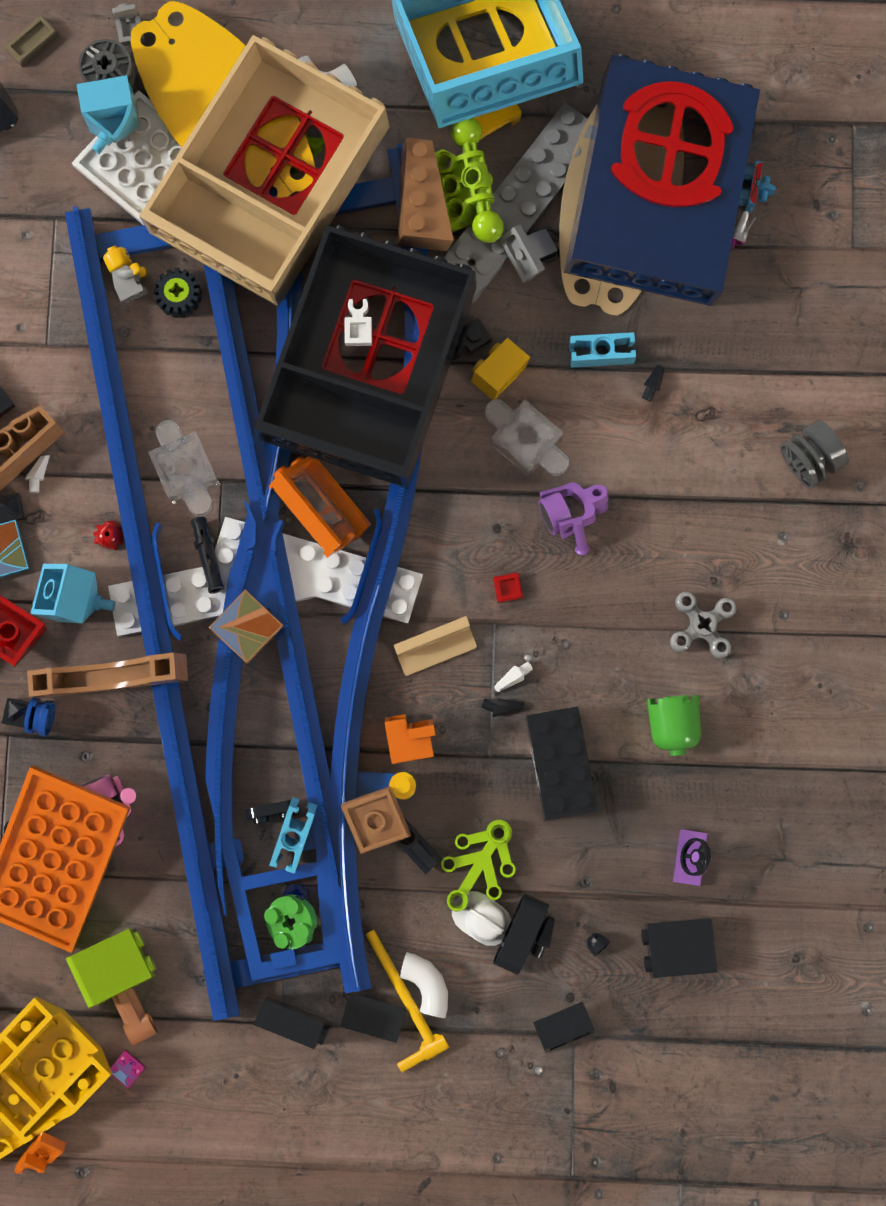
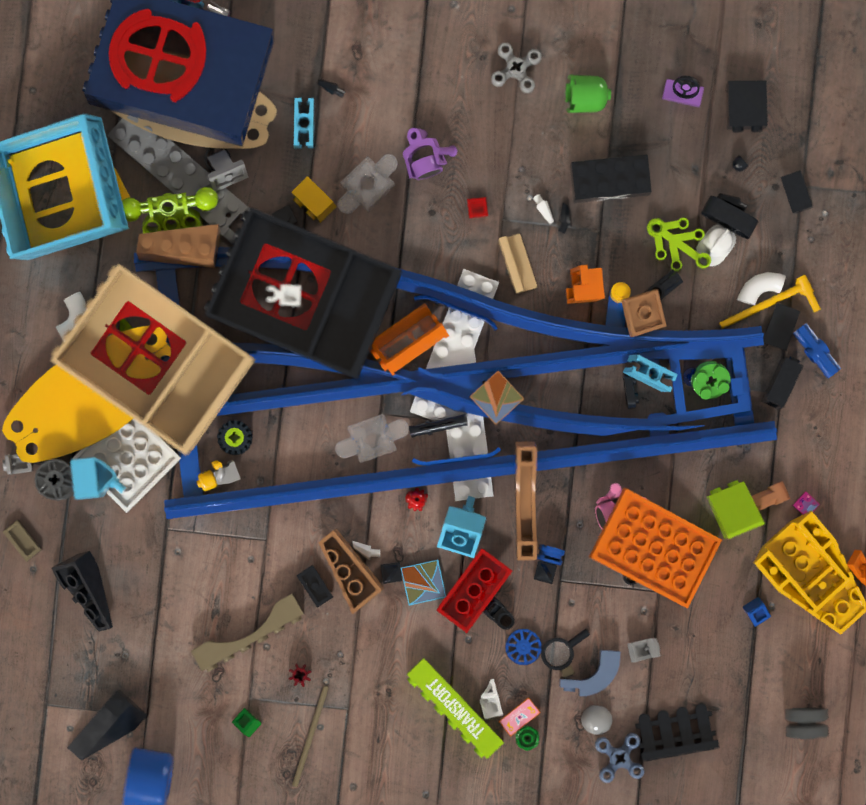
camera: 90 degrees left, 5 degrees up
none -> blue piece [793,323,841,379]

